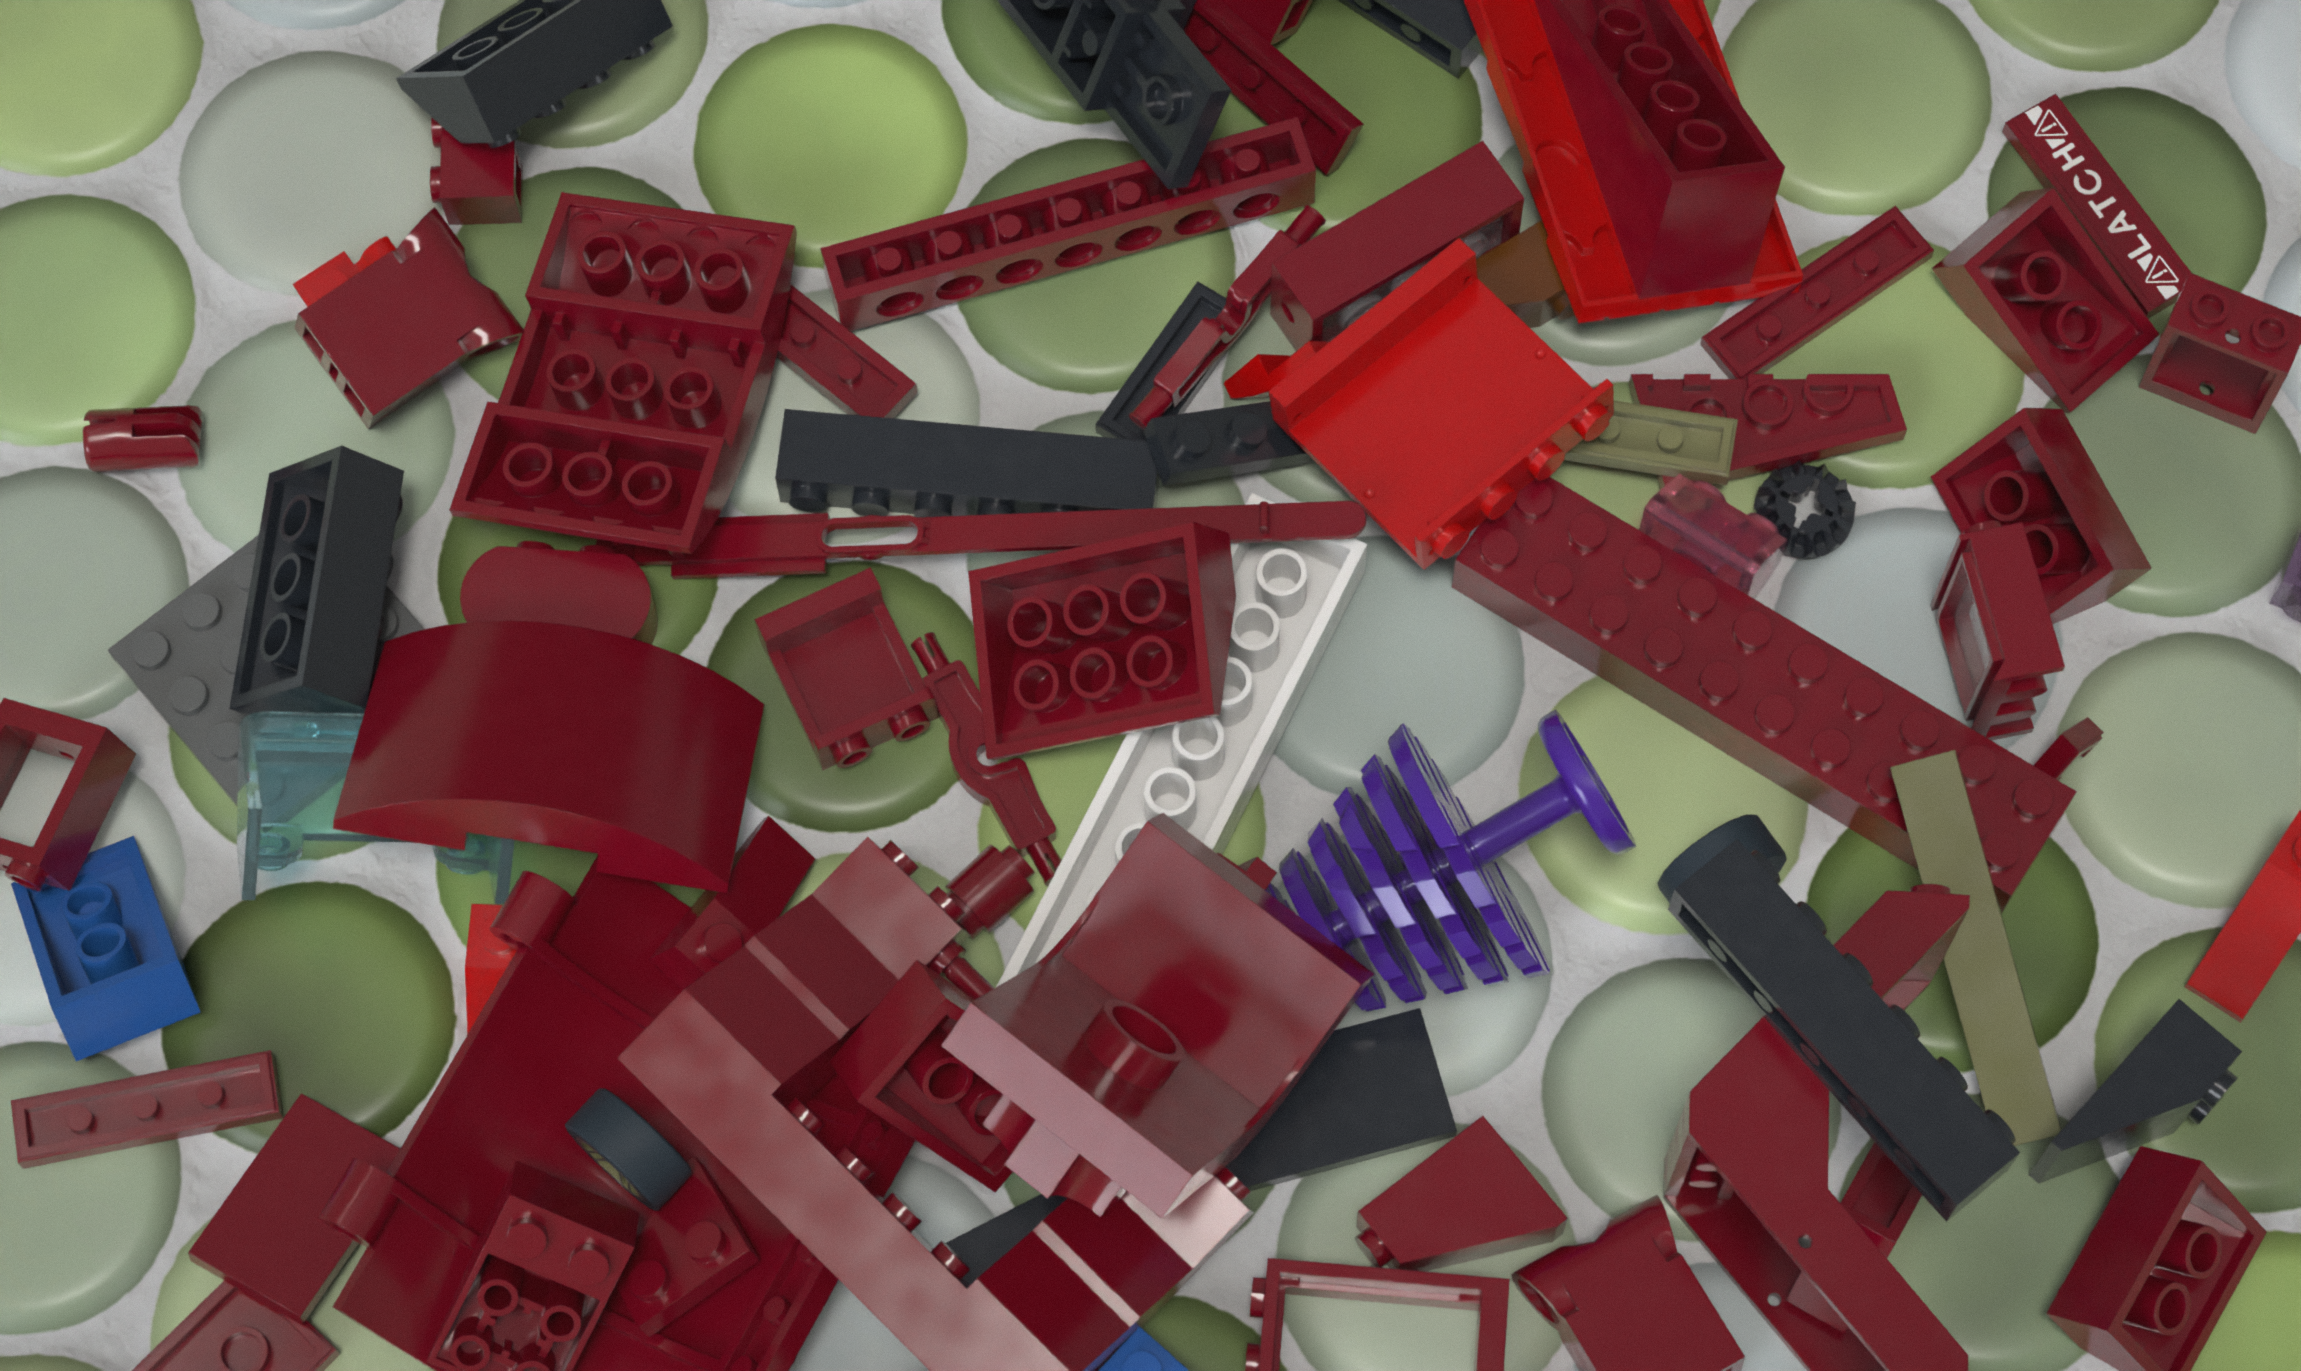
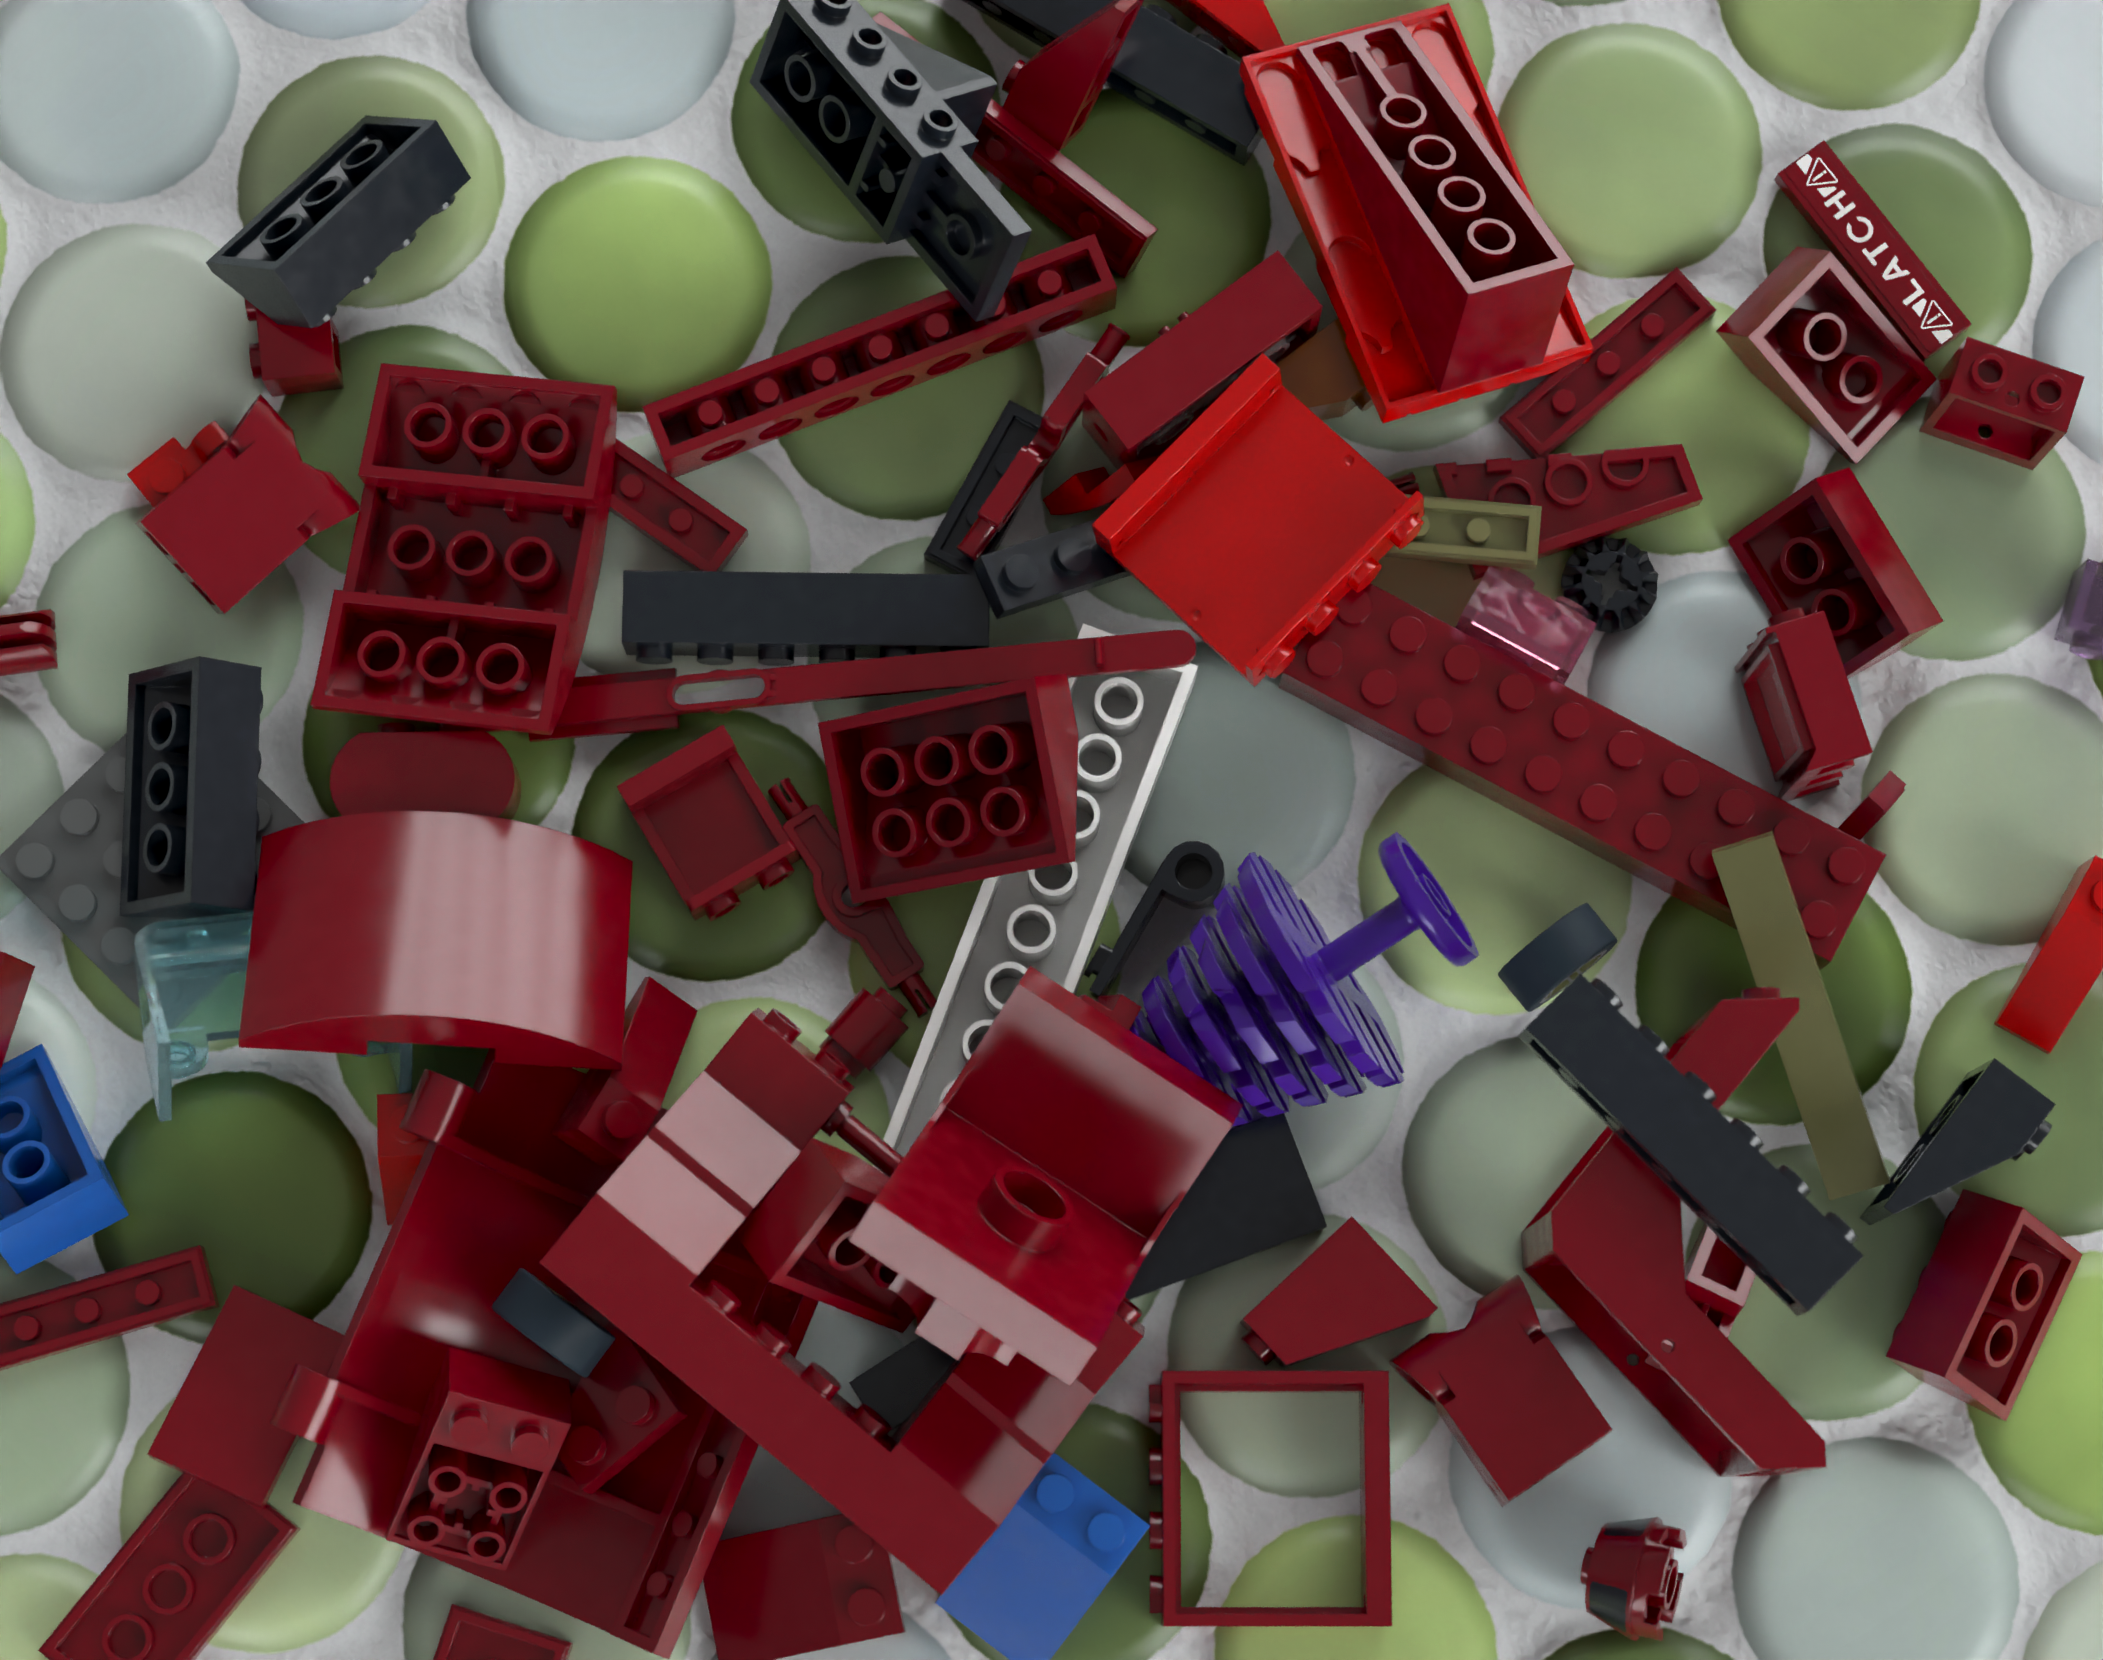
camera: 10 degrees left, 10 degrees up
none -> black door [1084,841,1225,999]

